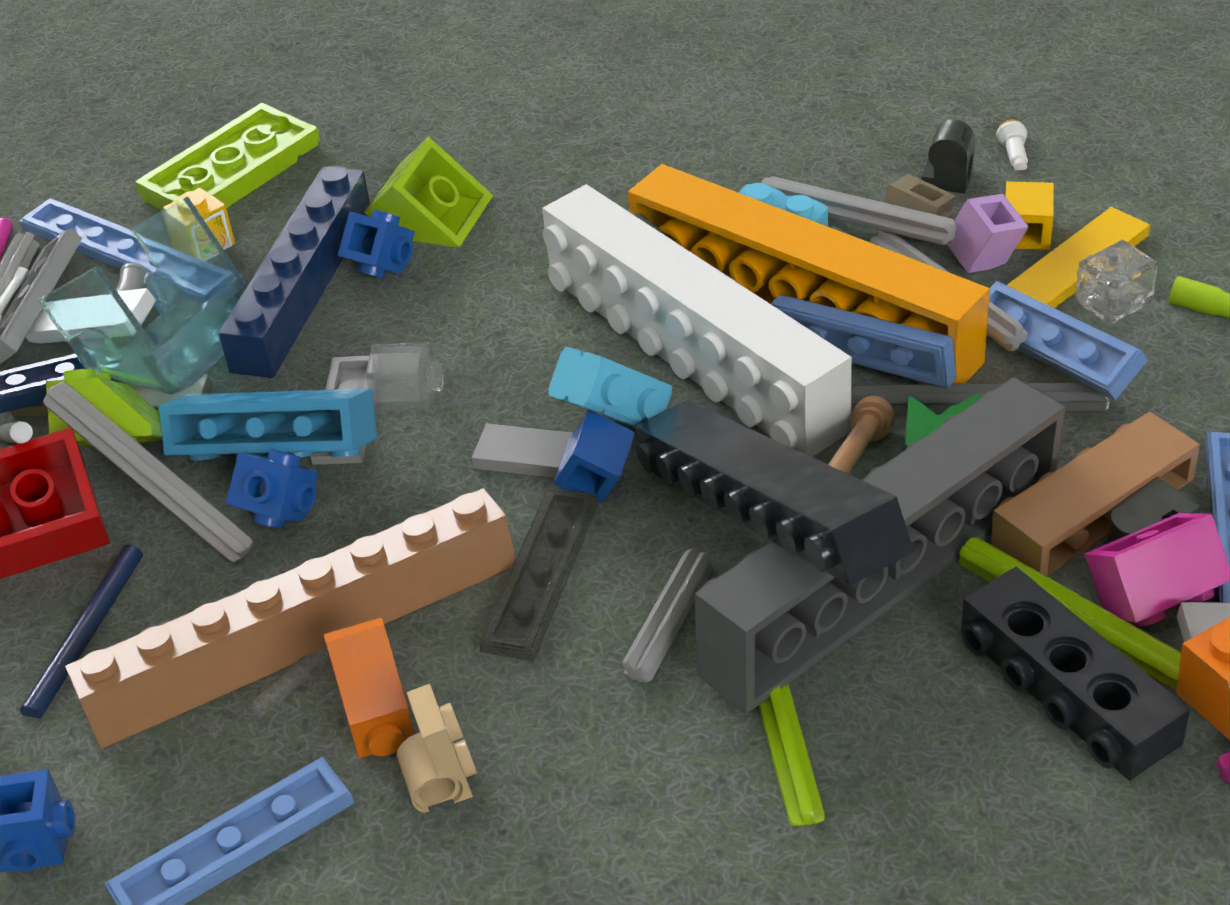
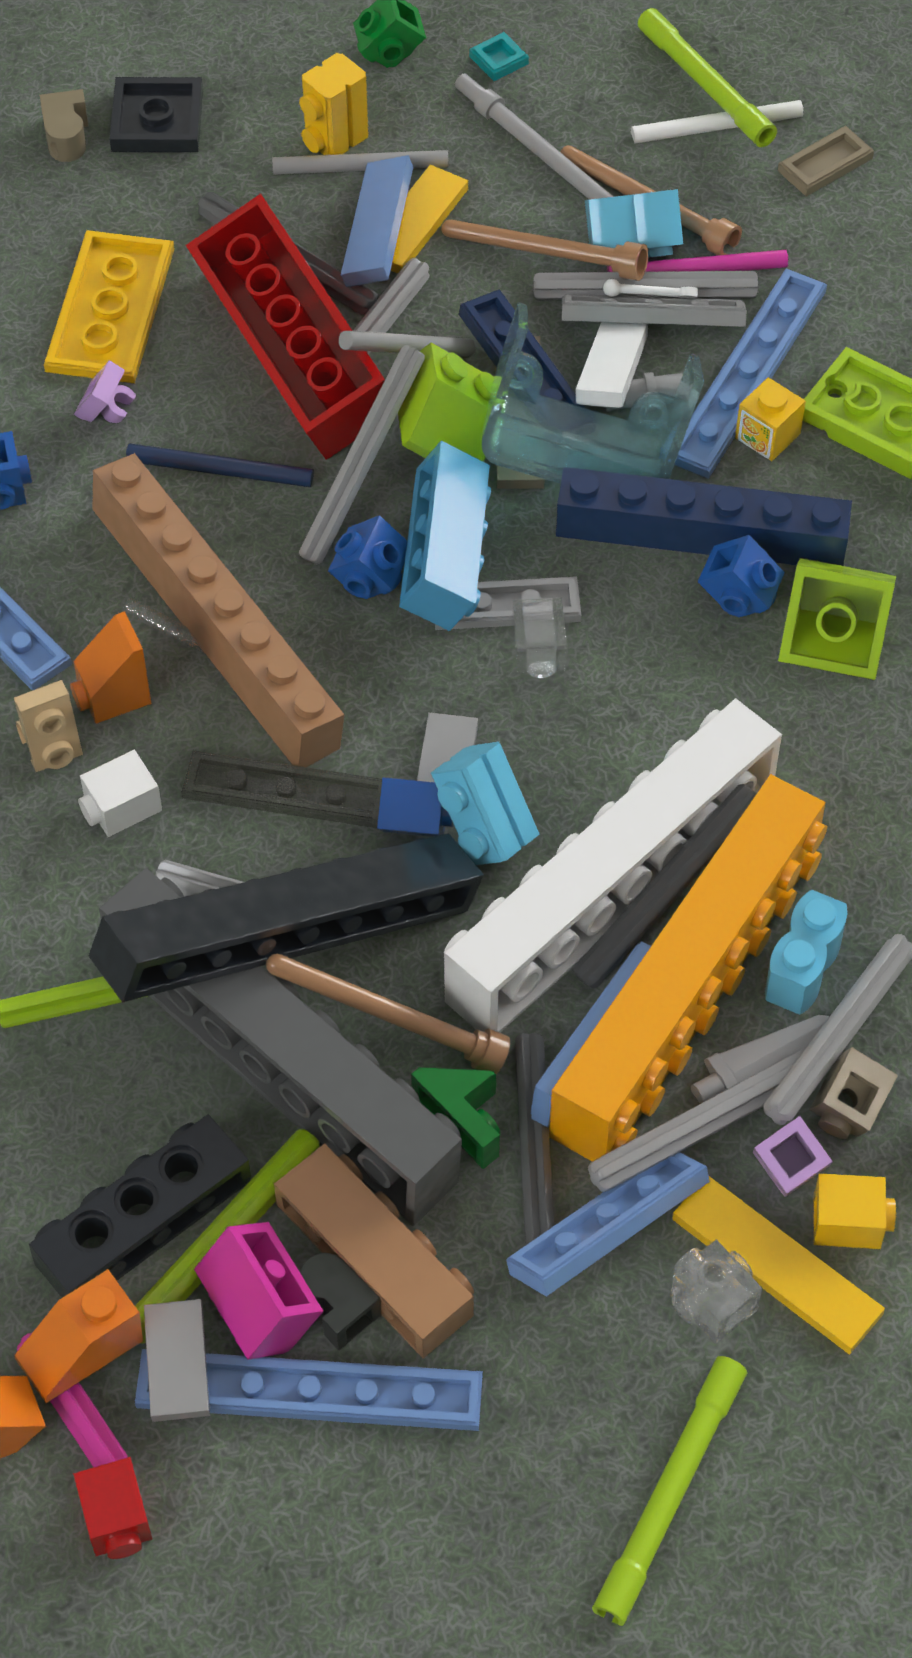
camera: 80 degrees right, 15 degrees up
none -> white brick [78,749,162,837]

